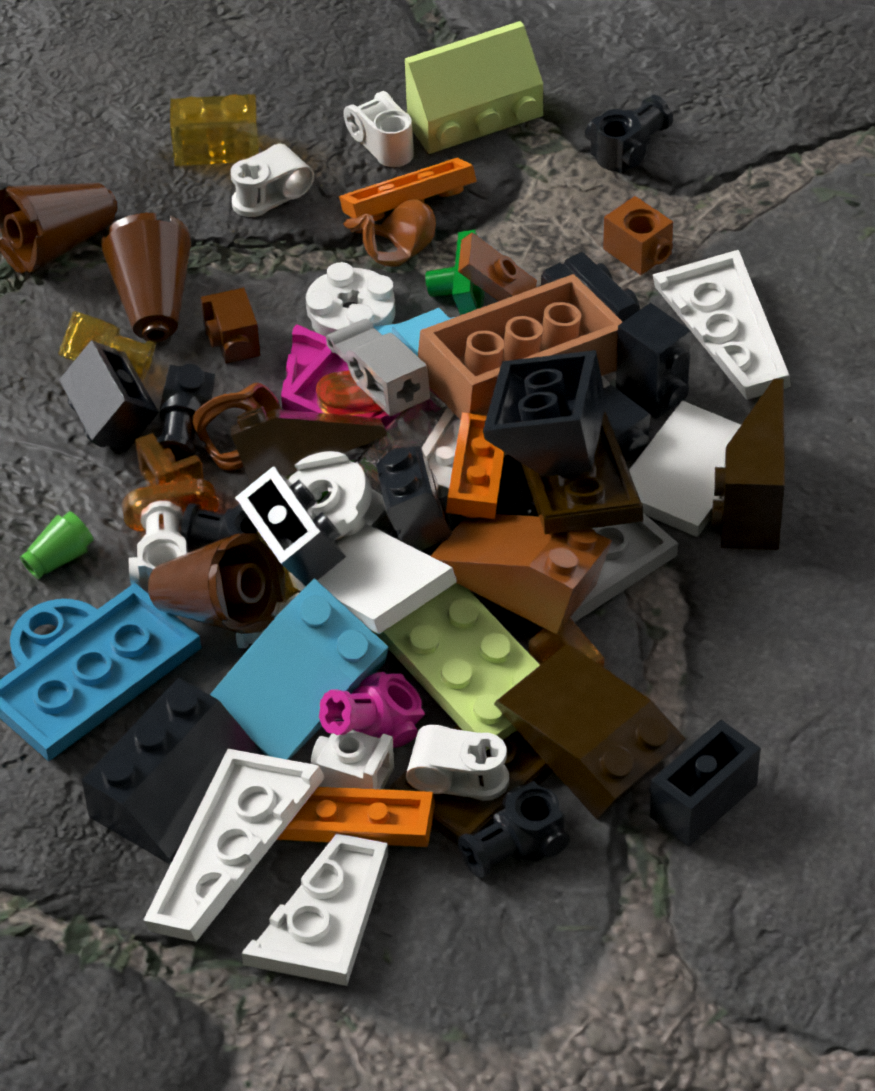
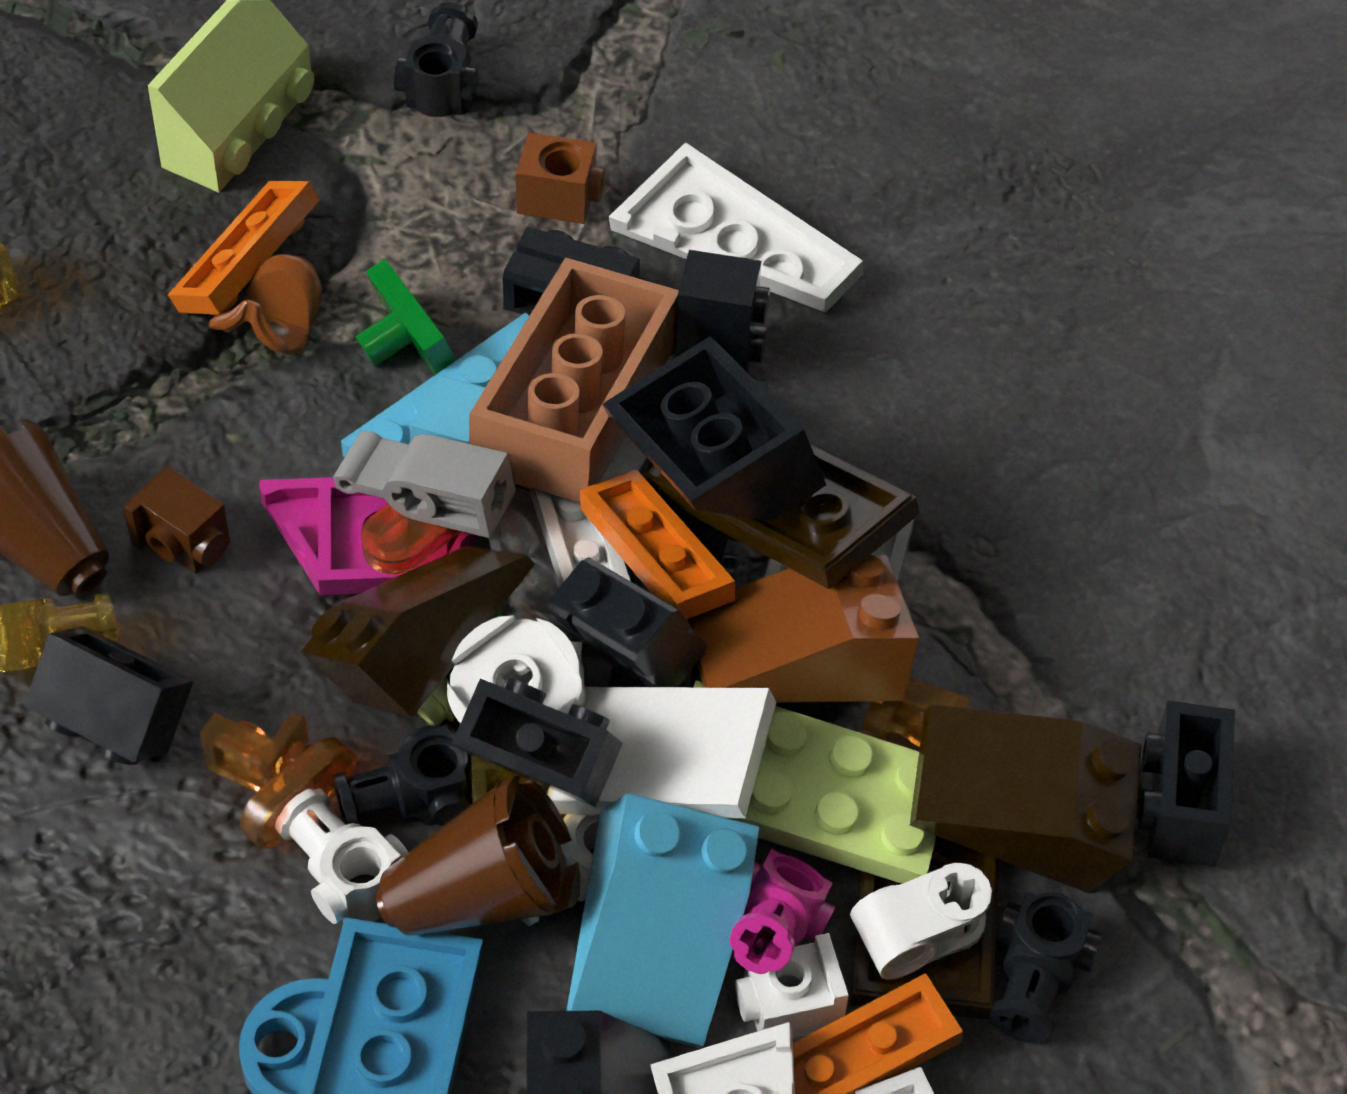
camera: 40 degrees left, 5 degrees up
bright green cone [20,511,94,579] -> none
black connector [153,364,215,463] -> none
dark orange piece [193,383,281,471] -> none
white piece [231,143,314,217] -> none
white plate [306,262,396,337] -> none
white piece [344,91,414,167] -> none
dark orange plate [458,232,537,301] -> none
white tile [629,401,741,537] -> none
dark brown slope [712,379,785,550] -> none

